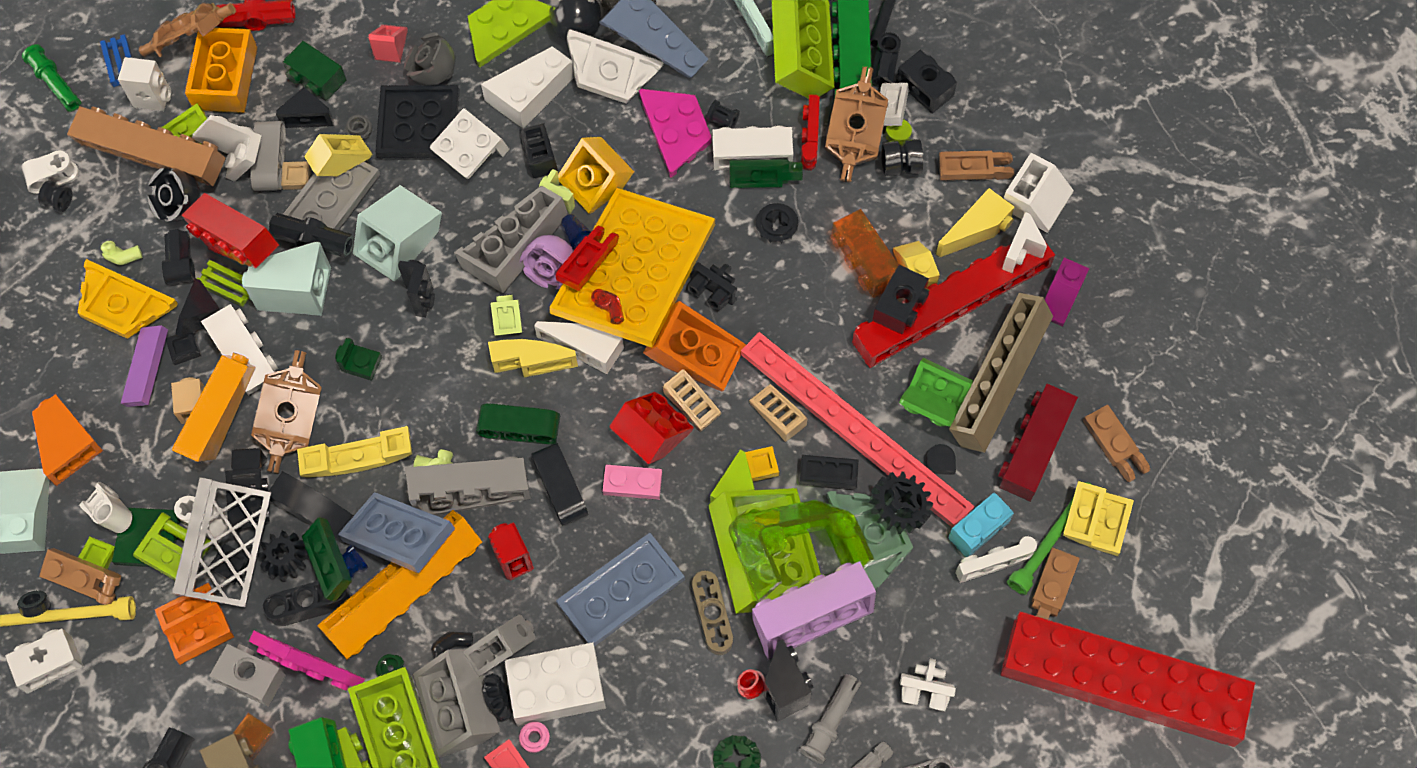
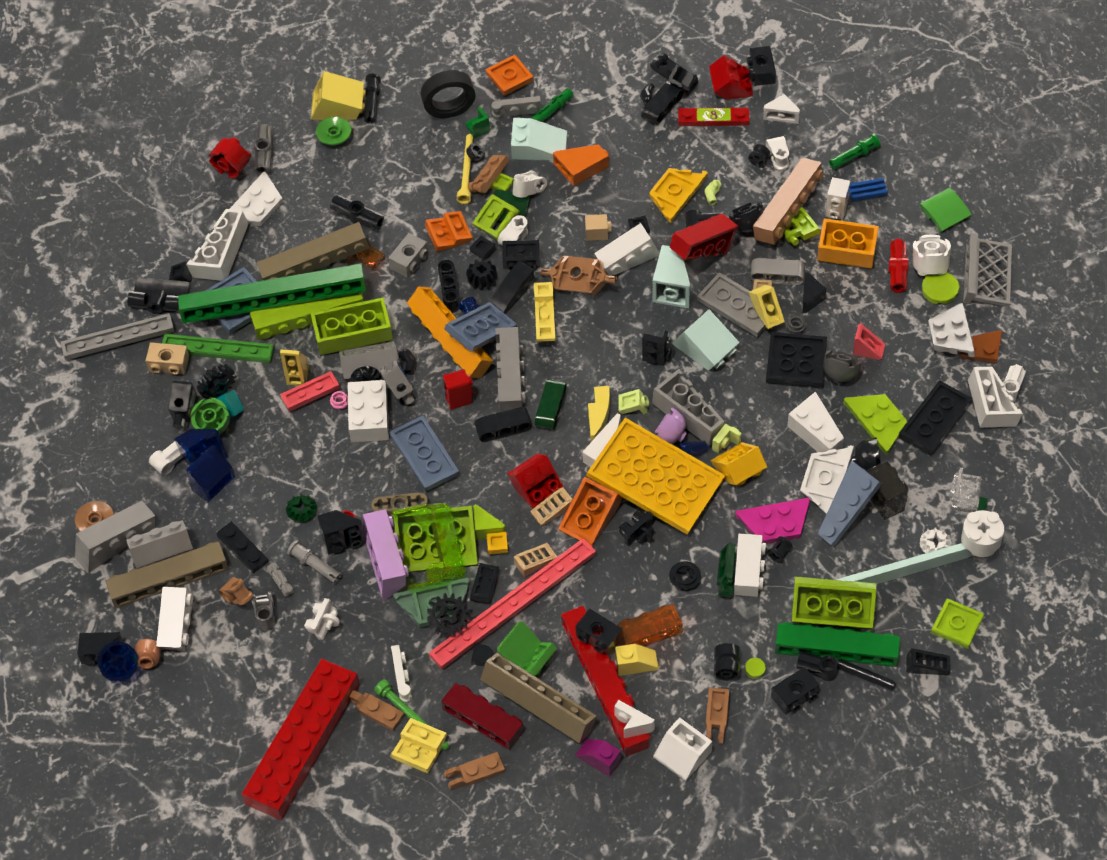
camera: 100 degrees right, 10 degrees down
white brick [5,629,84,694] -> none
medium lavender tile [121,325,168,407] -> none
medium nougat plate [139,3,236,57] -> none
light orange slope [172,352,256,462] -> none
fence [172,477,271,607] -> none
black slope [175,278,219,336] -> none
white bracket [192,115,262,181] -> none
black slope [231,448,267,470] -> none
dark pink plate [249,631,365,691] -> none
black piece [269,213,354,258] -> none
dark green brick [282,41,347,102] -> none
dark green plate [302,517,352,601] -> none
dark green bracket [335,337,382,381] -> none
dark green plate [376,654,404,676] -> none
yellowish green arm [413,449,453,467] -> none
white bracket [430,108,510,179] -> none
black slope [519,123,558,179] -> none
red hinge [555,225,619,291] -> none
clear red arm [591,289,624,324] -> none
bright pink plate [603,465,662,500] -> none
red hinge [801,95,820,171] -> none
medium nougat plate [825,67,888,182] -> none
white plate [880,83,909,126] -> none
light yellow slope [936,188,1014,257] -> none
medium azure brick [948,493,1014,557] -> none

